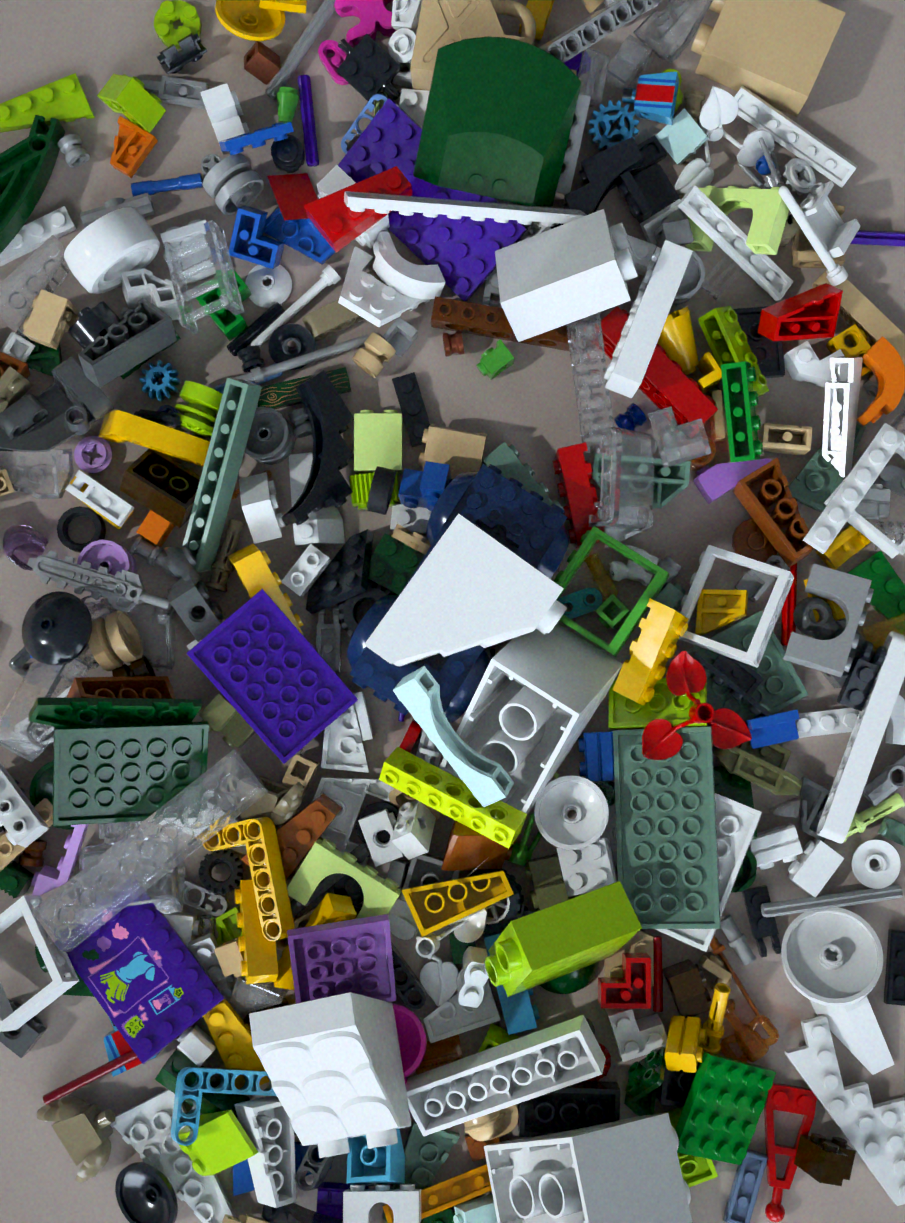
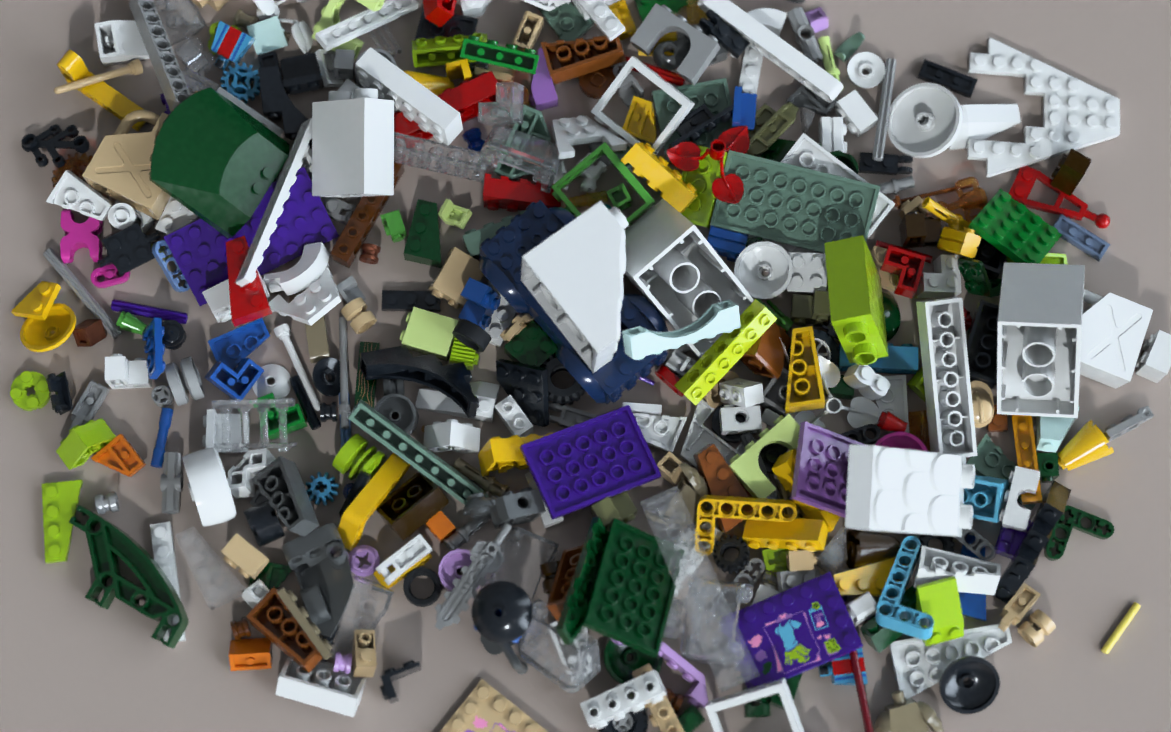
camera: 80 degrees left, 10 degrees down
clear purple piece [2,524,49,571] -> none
tan wheel [88,610,143,671] -> none
red sticker [267,173,318,220] -> none
none -> dark green wedge [404,199,442,268]
none -> yellowish green bracket [438,199,472,229]
none -> white wing [551,115,627,159]
none -> red cone [877,411,908,432]

